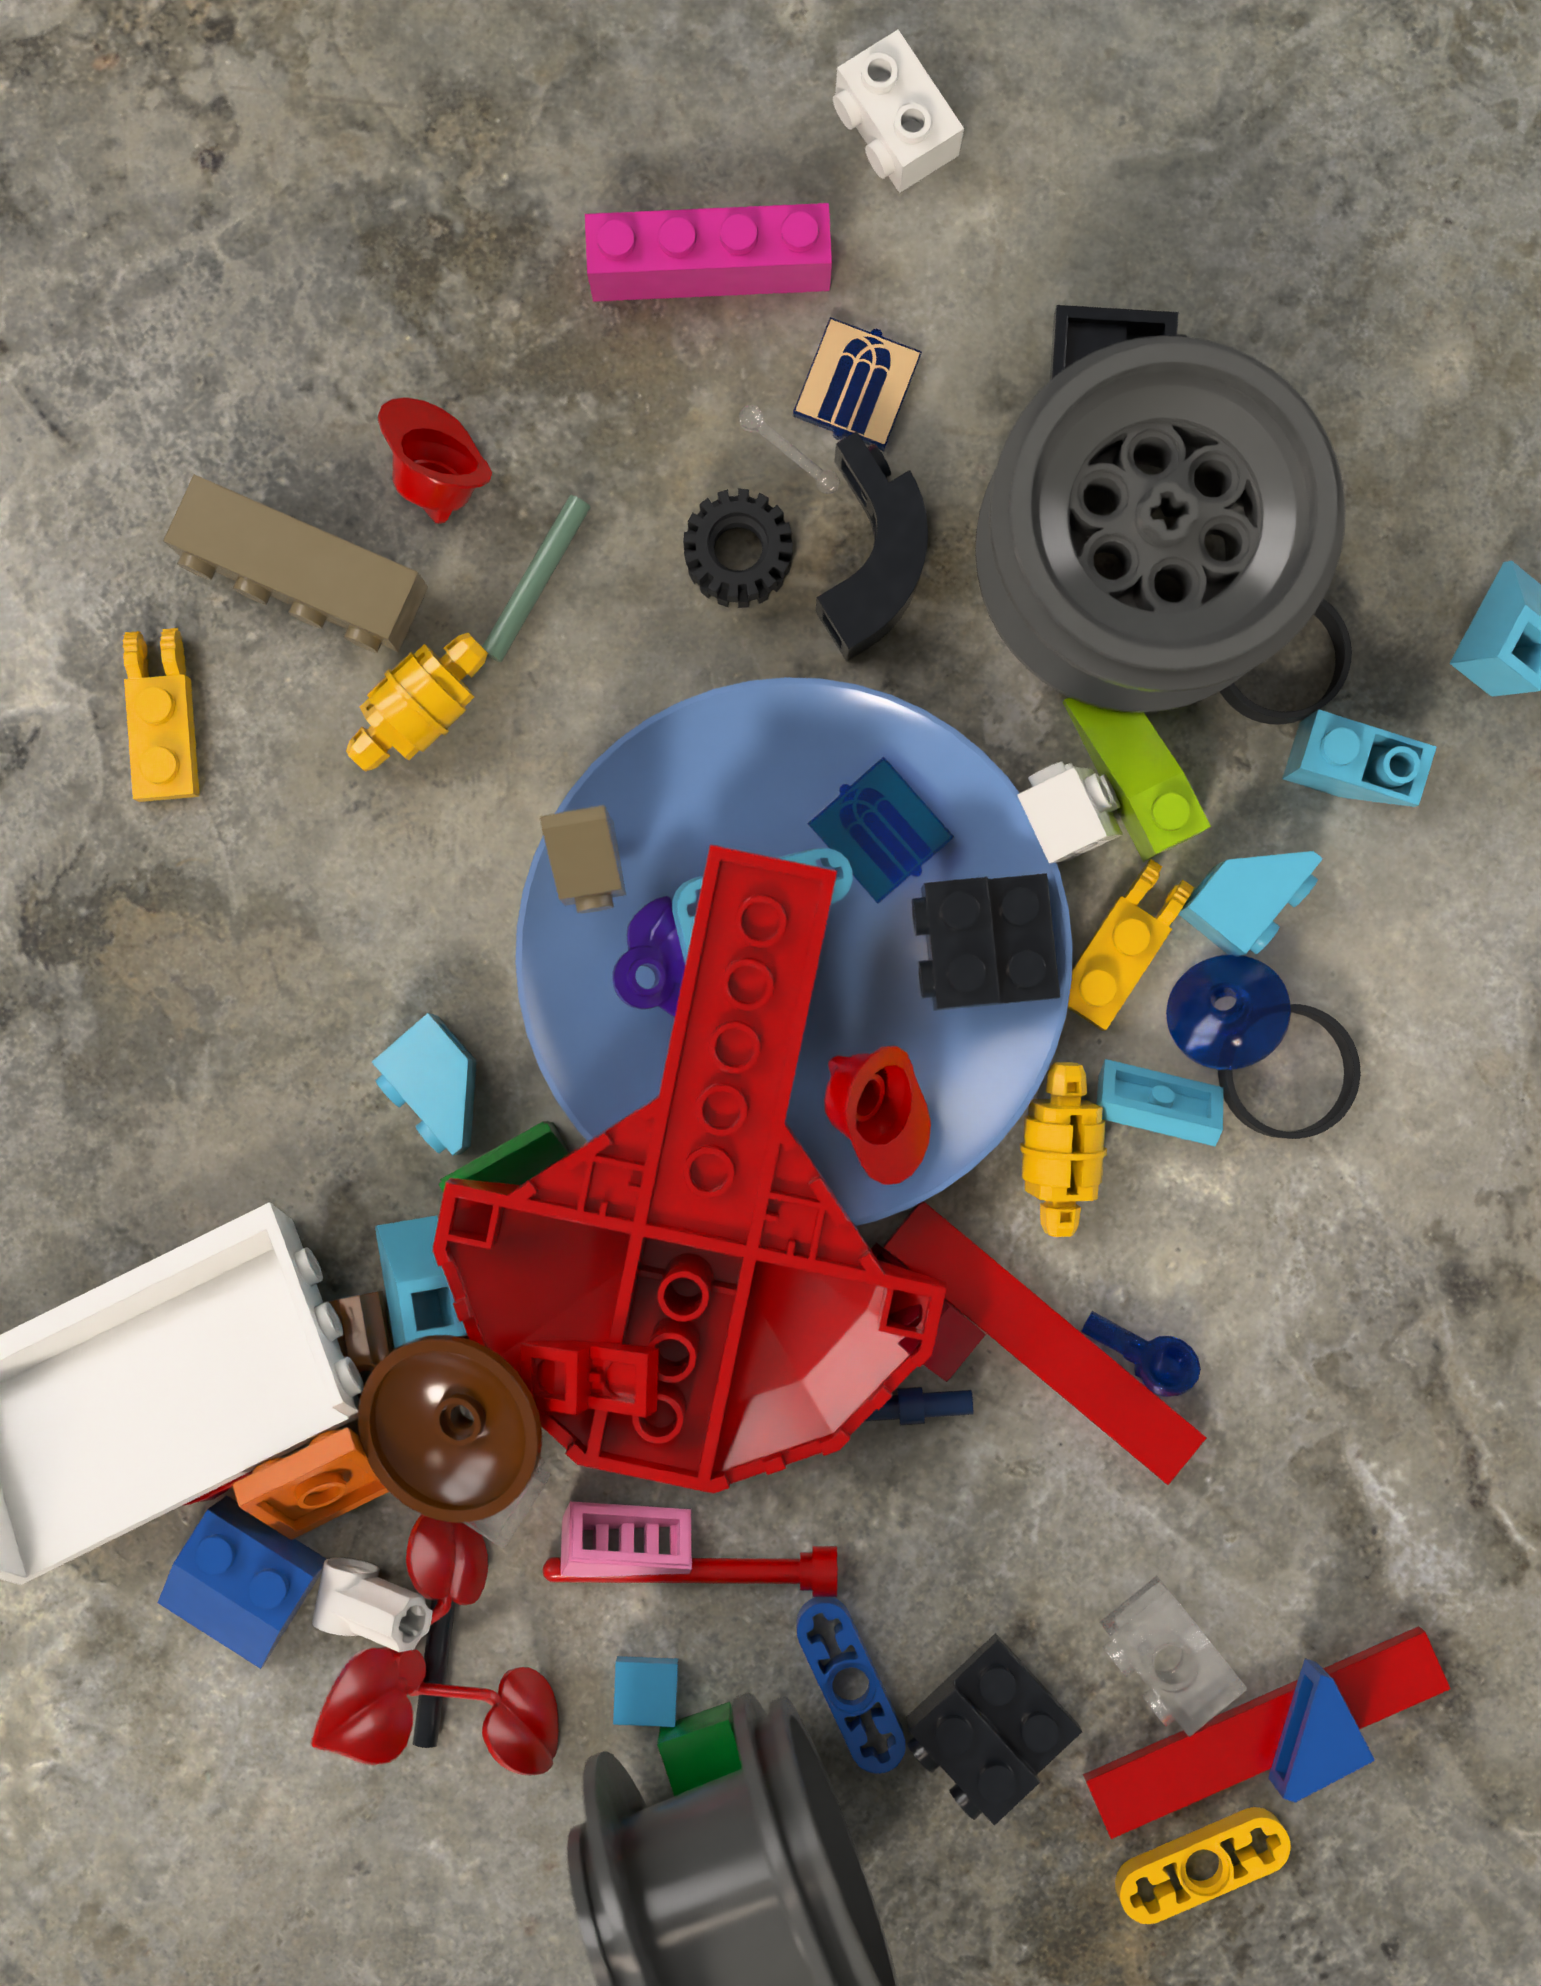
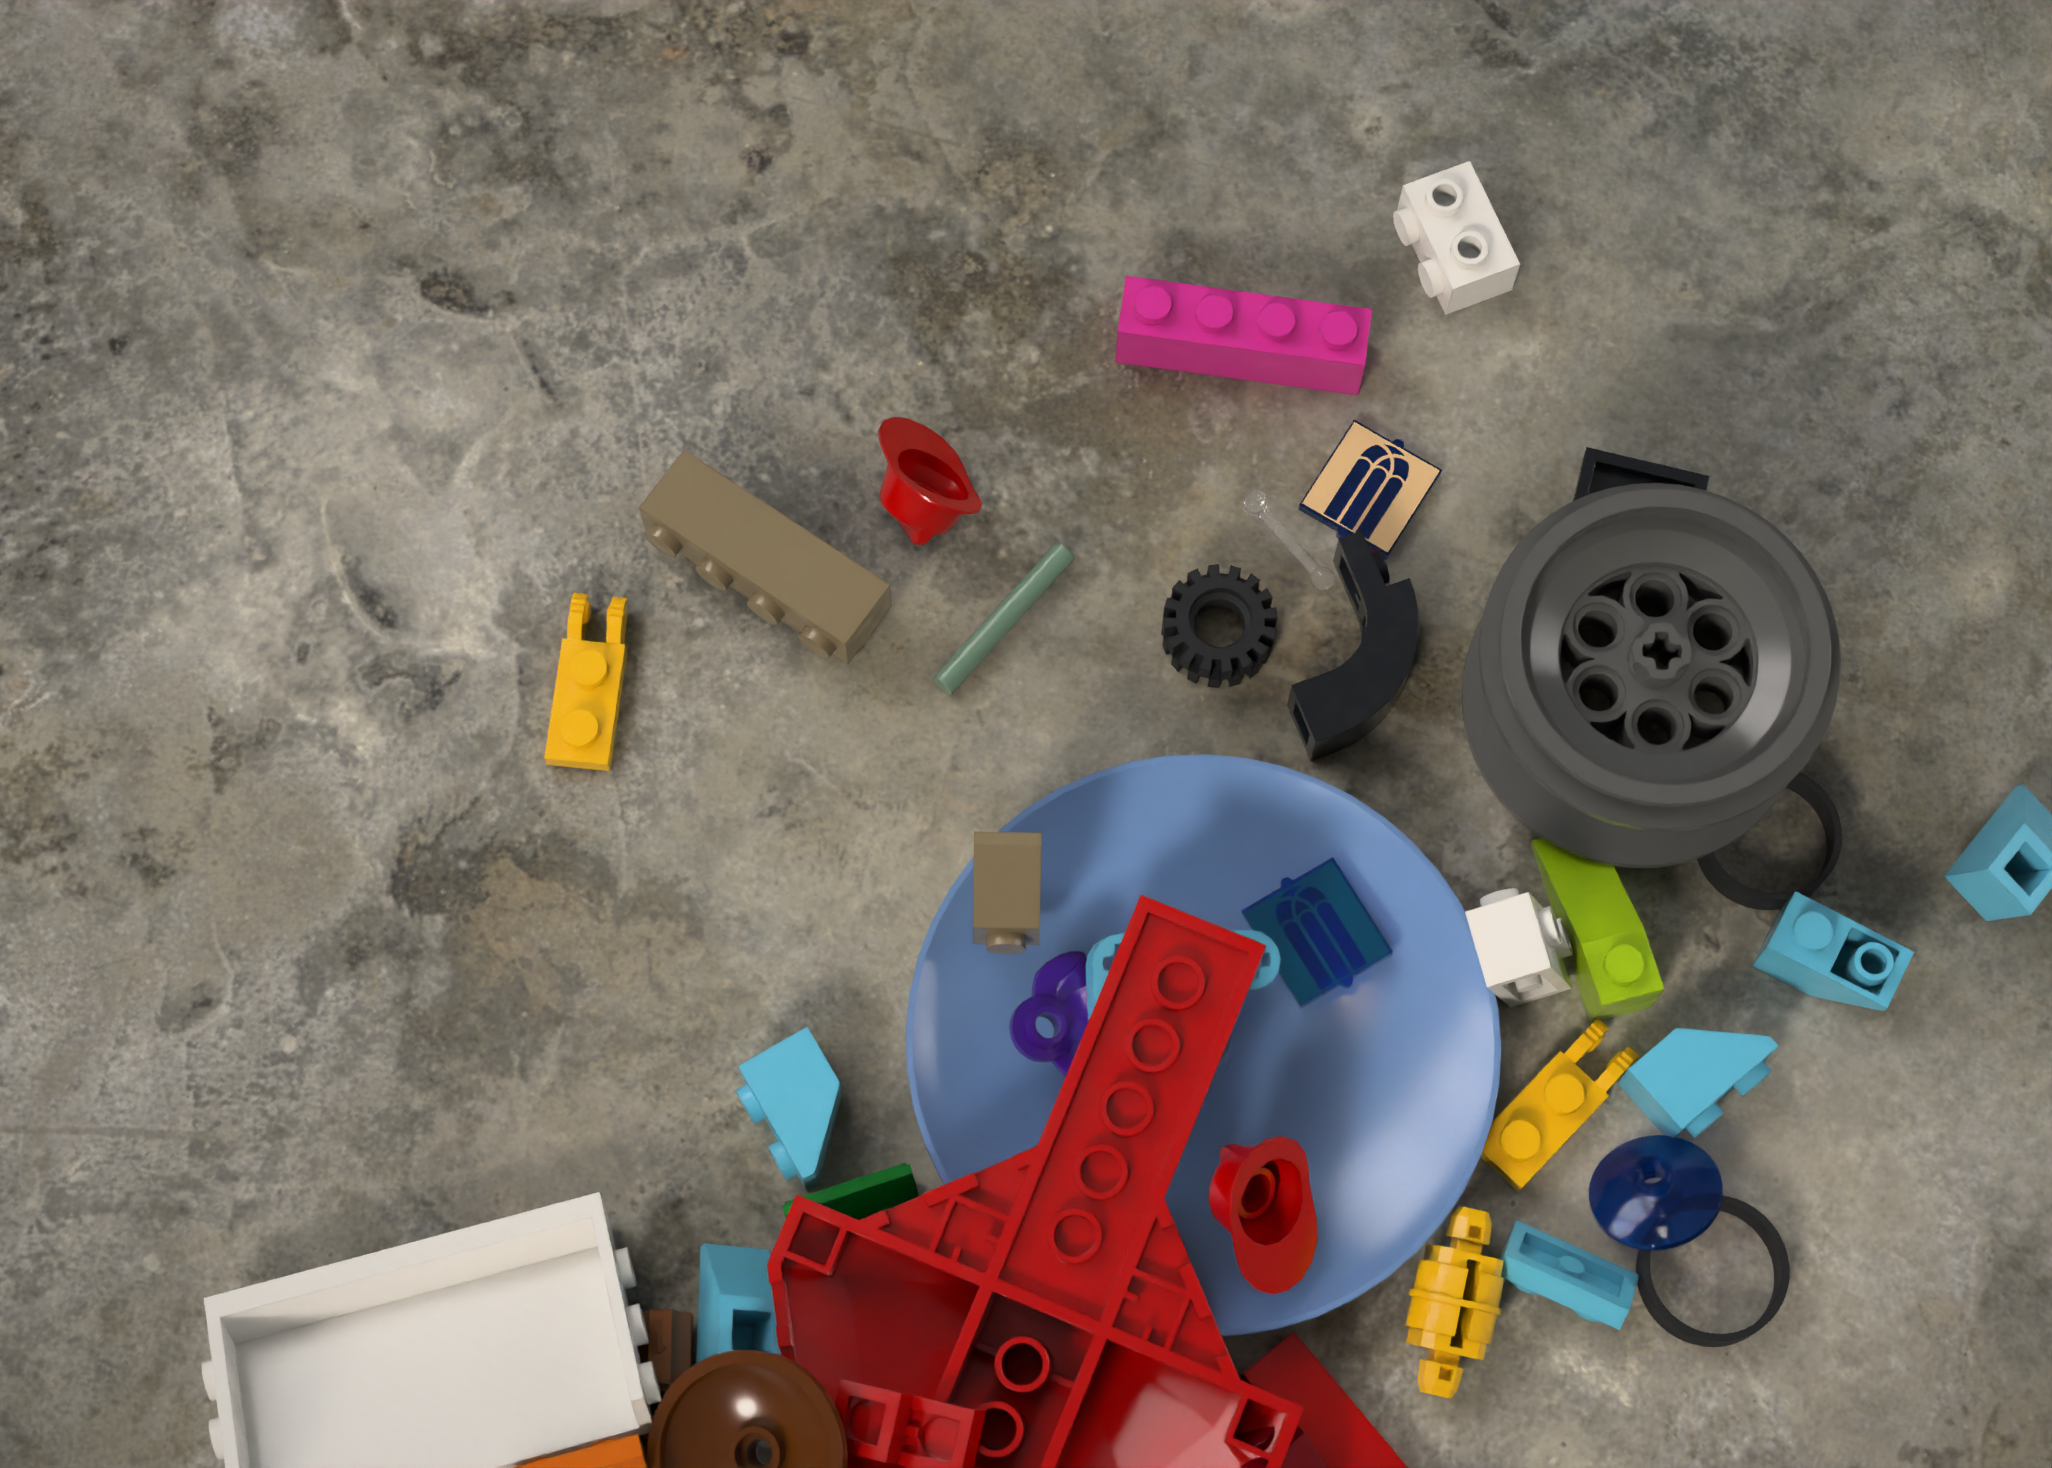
camera: 10 degrees right, 15 degrees down
yellow piece [346,633,488,772] -> none
black plate [912,873,1060,1011] -> none

